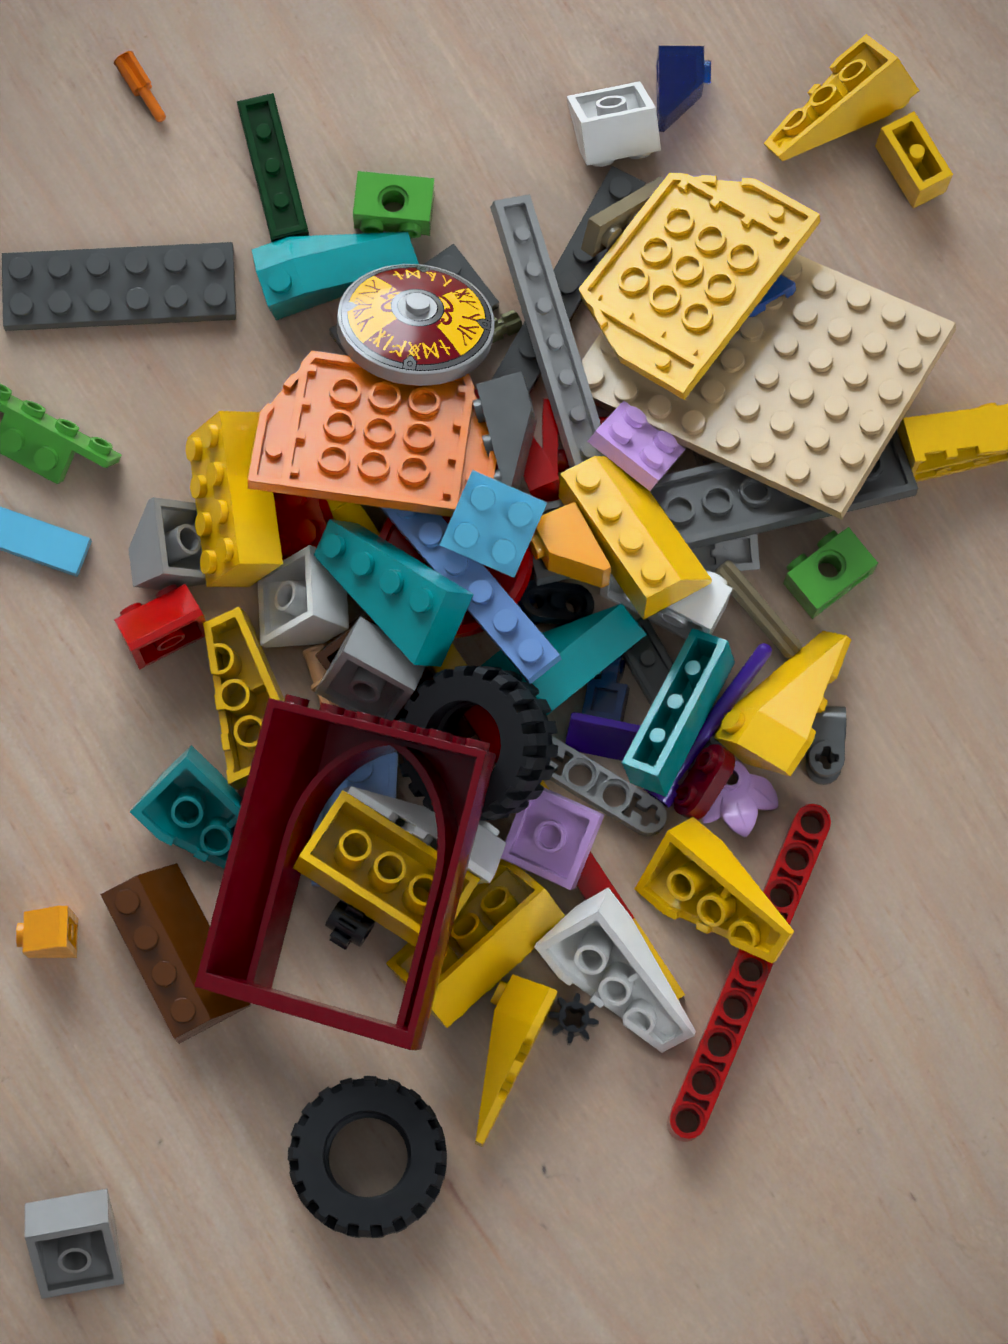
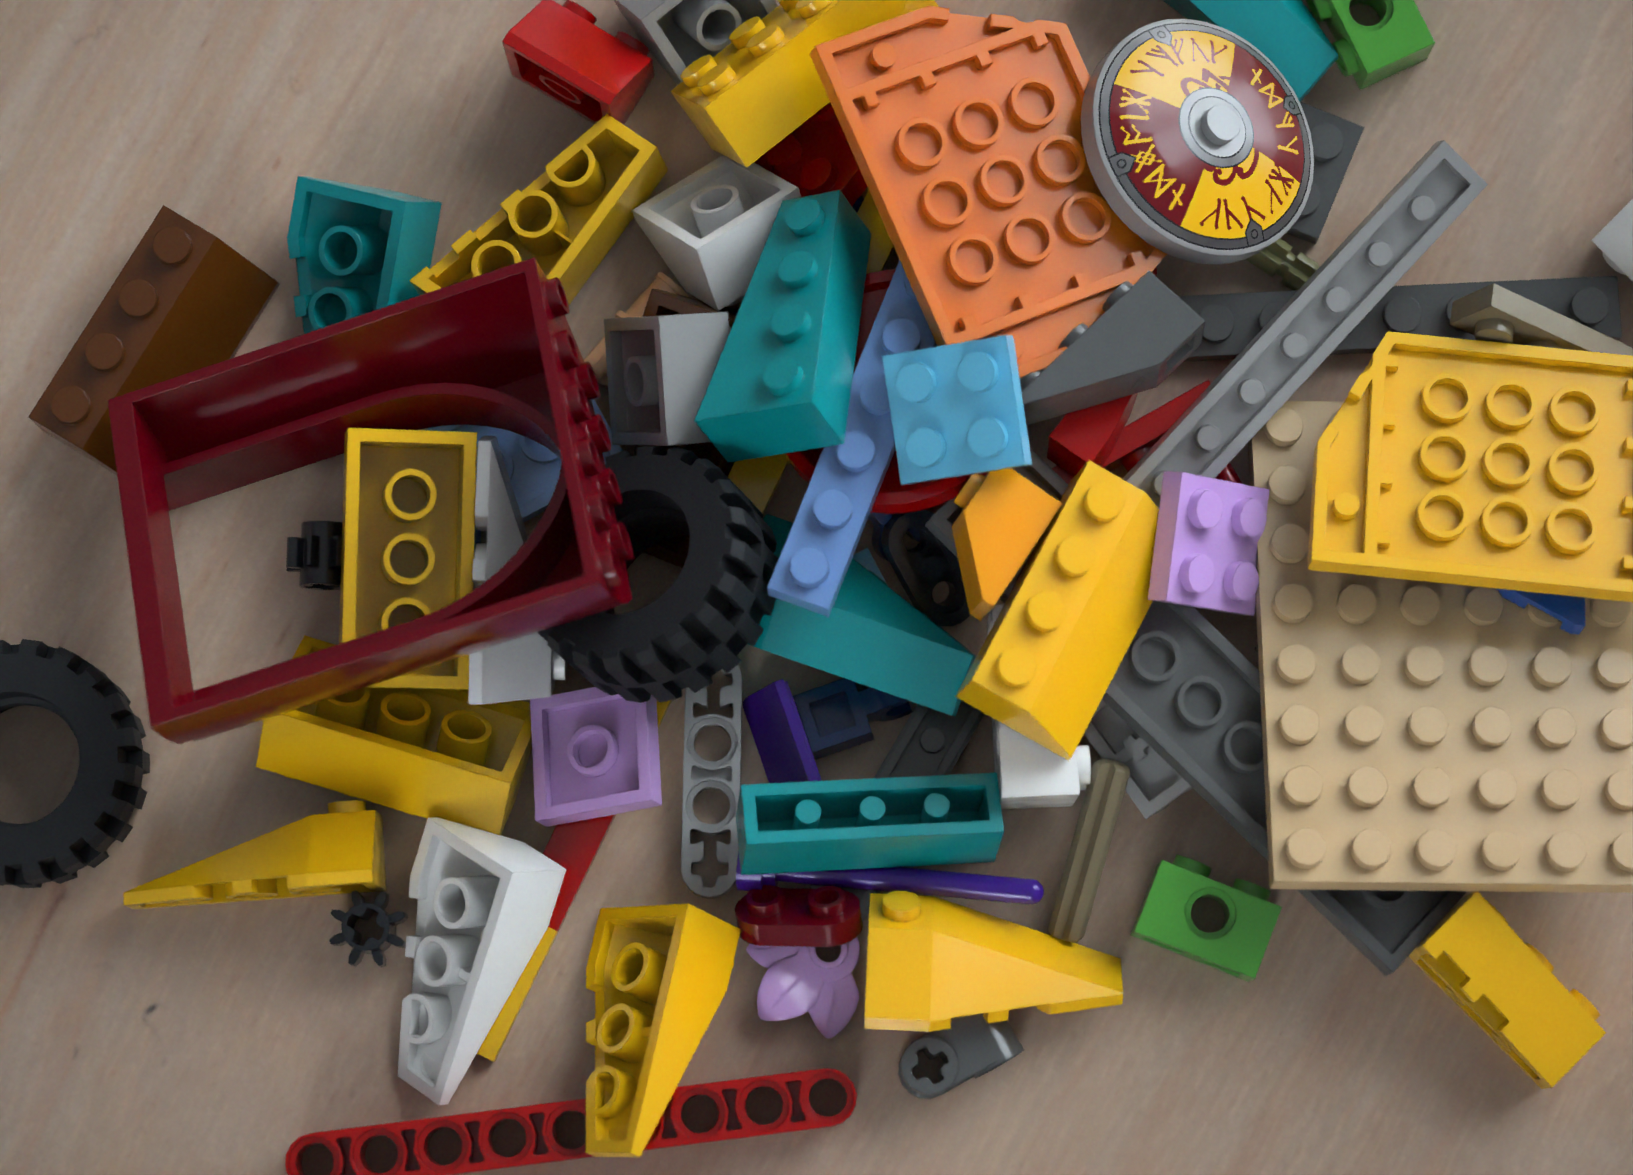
camera: 65 degrees right, 5 degrees up
light orange slope [16,906,78,958] -> none

